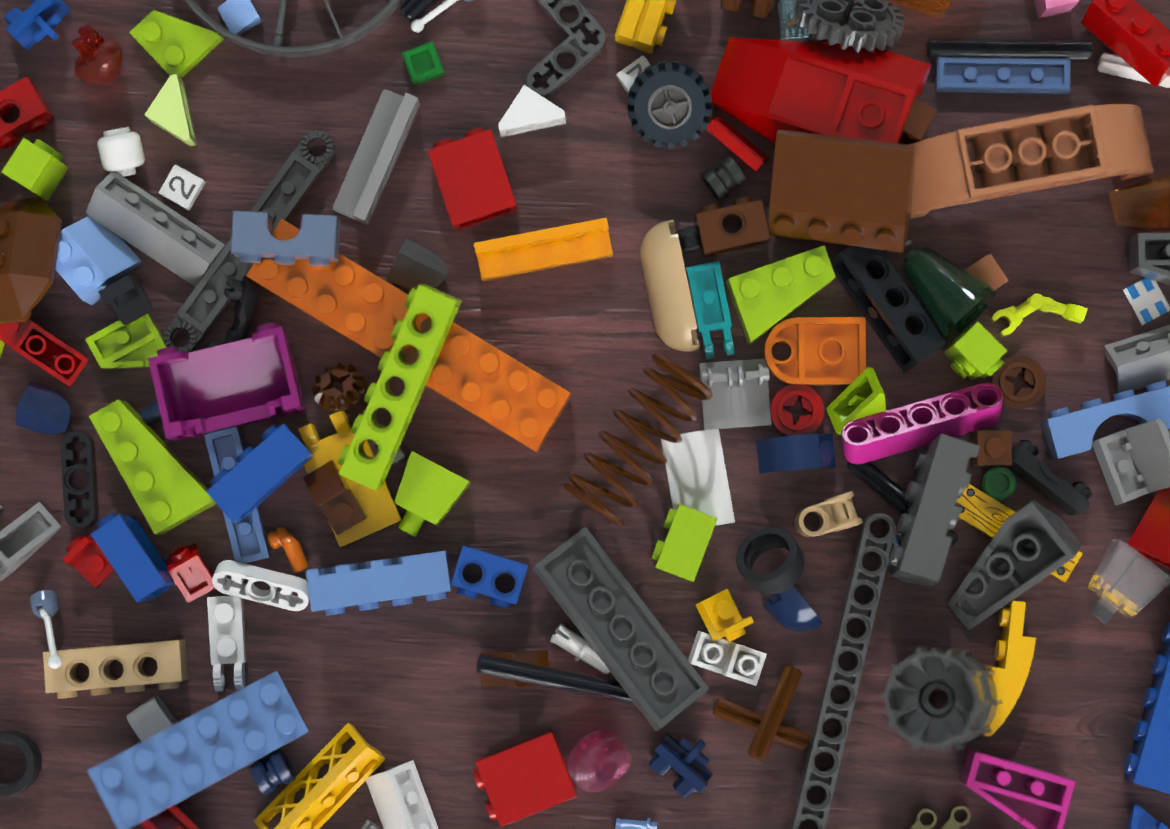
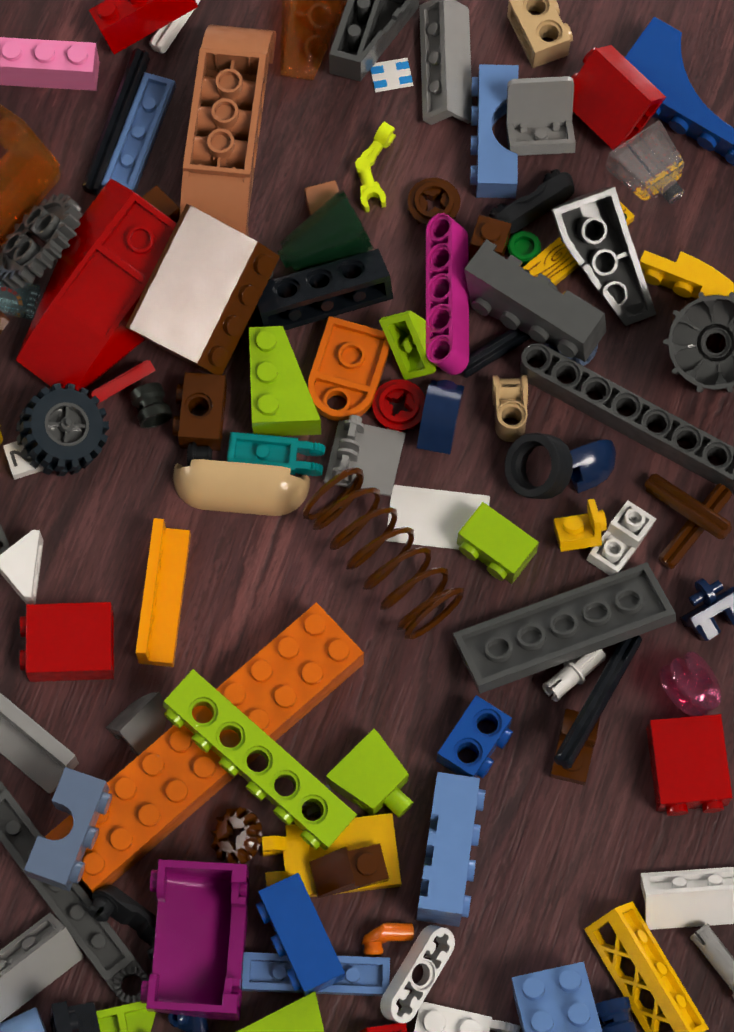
camera: 80 degrees left, 15 degrees down
lime brick [943,322,1007,380] -> none

